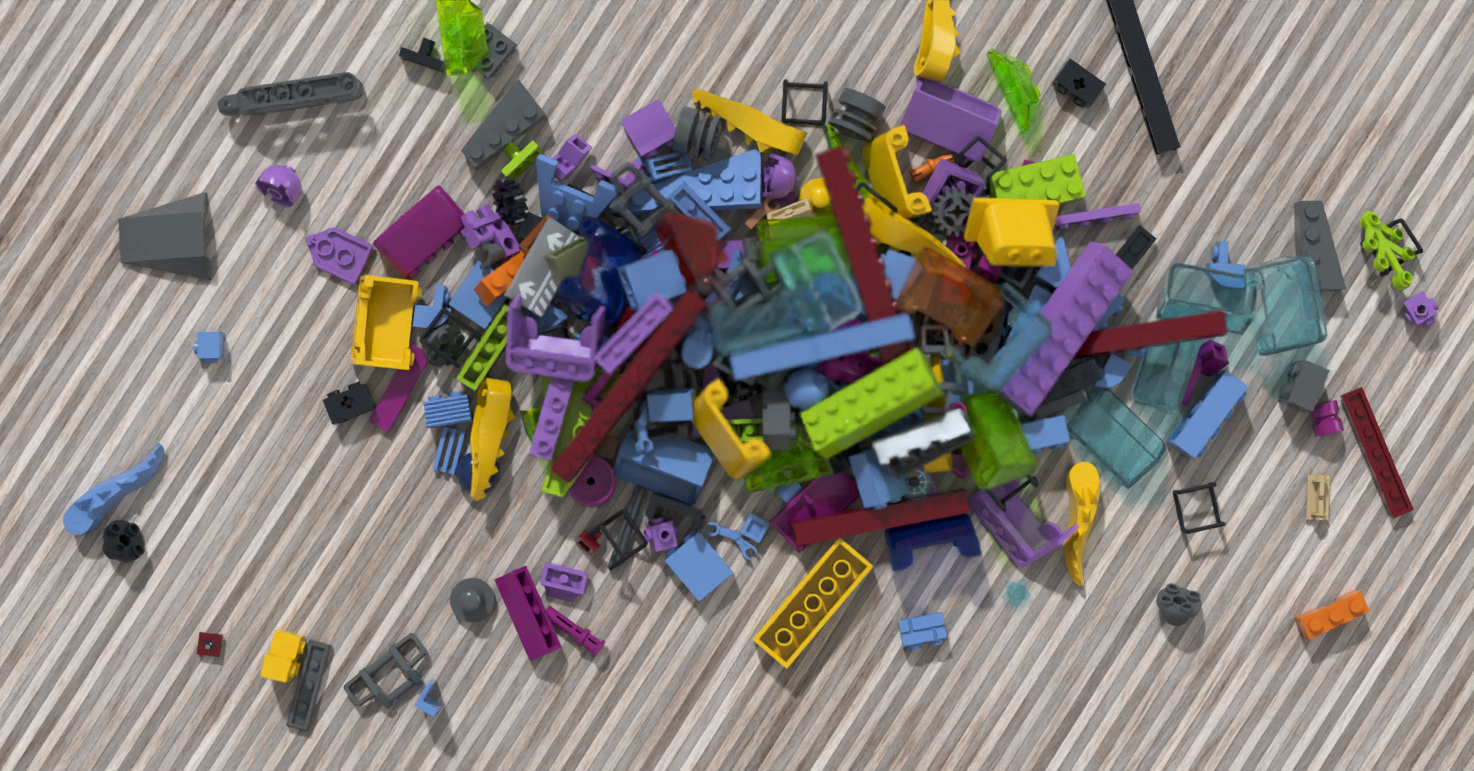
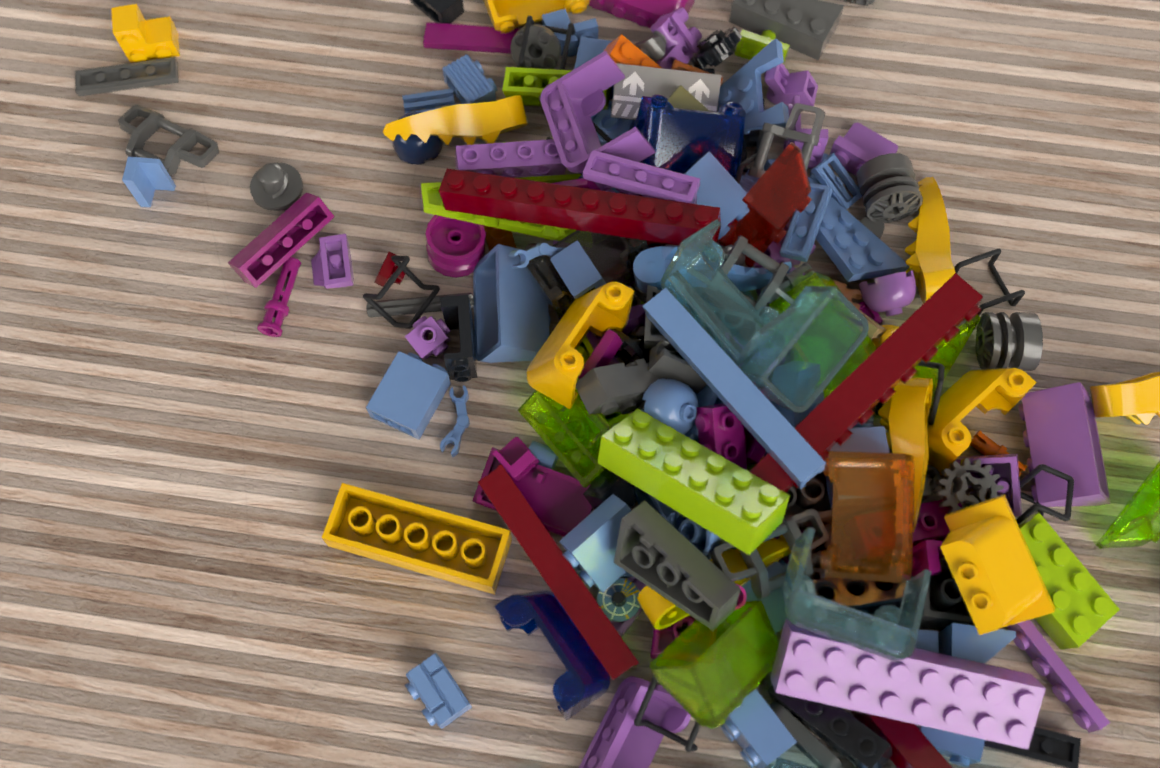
camera: 65 degrees right, 20 degrees down
medium blue plate [740,513,770,543] -> none
none -> magenta panel [492,437,540,481]
none -> magenta tile [578,329,623,380]

